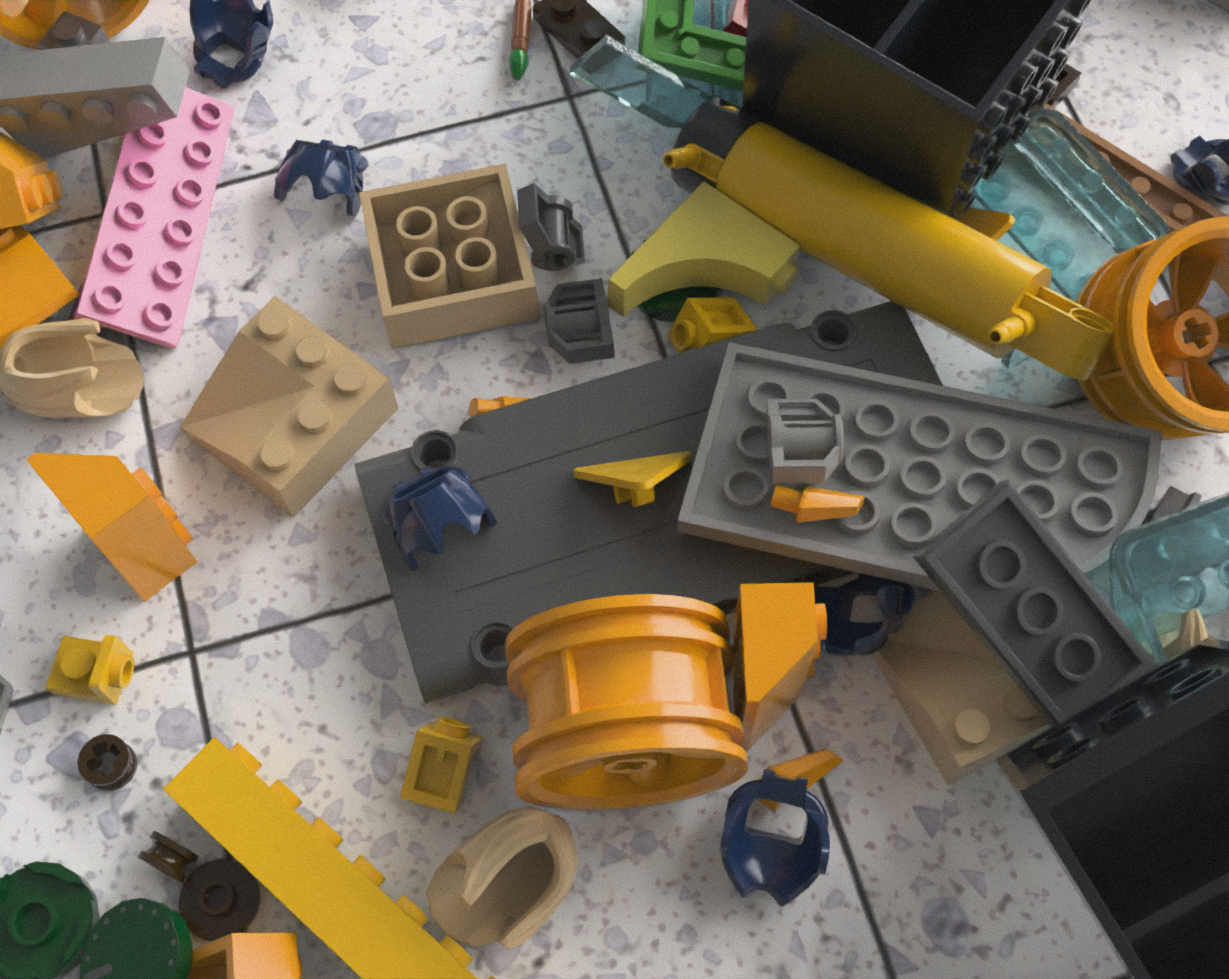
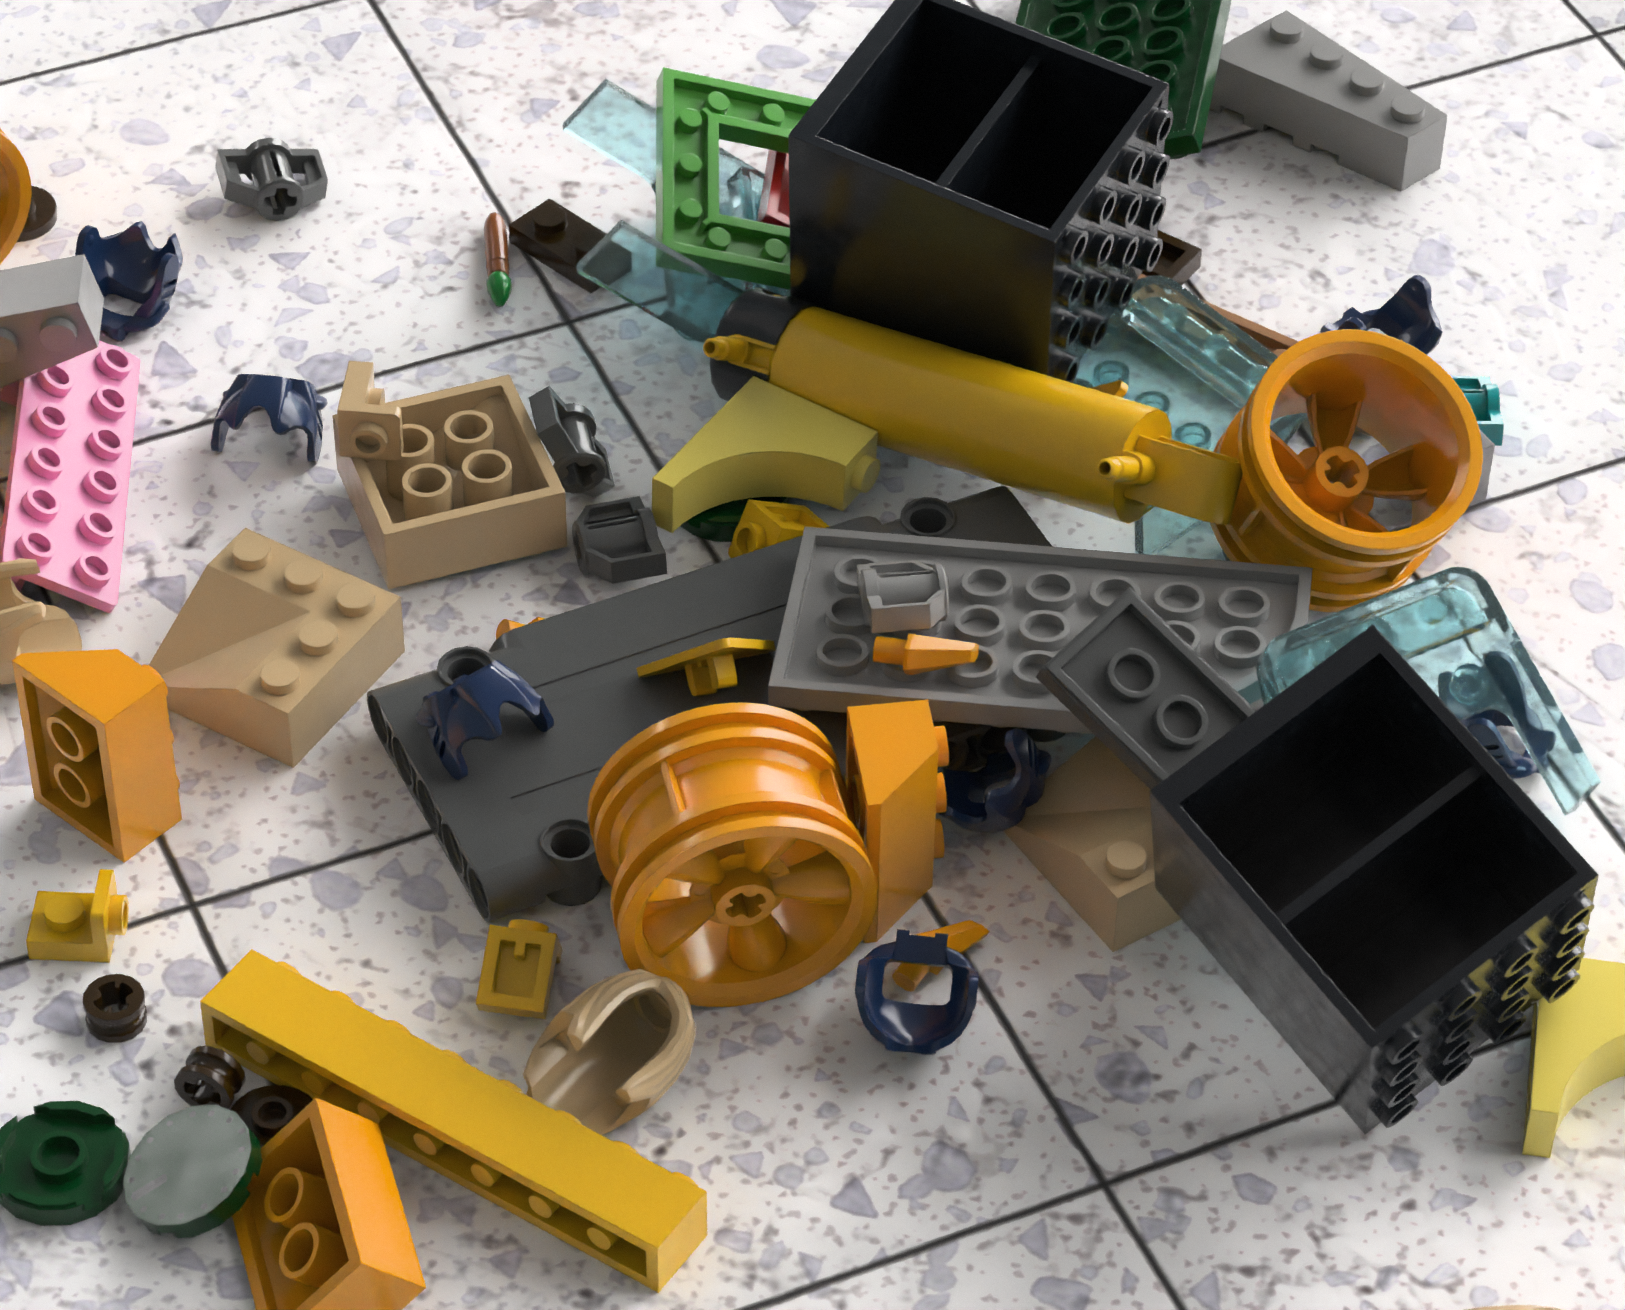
camera: 10 degrees left, 20 degrees down
none -> tan bracket [337,361,403,461]

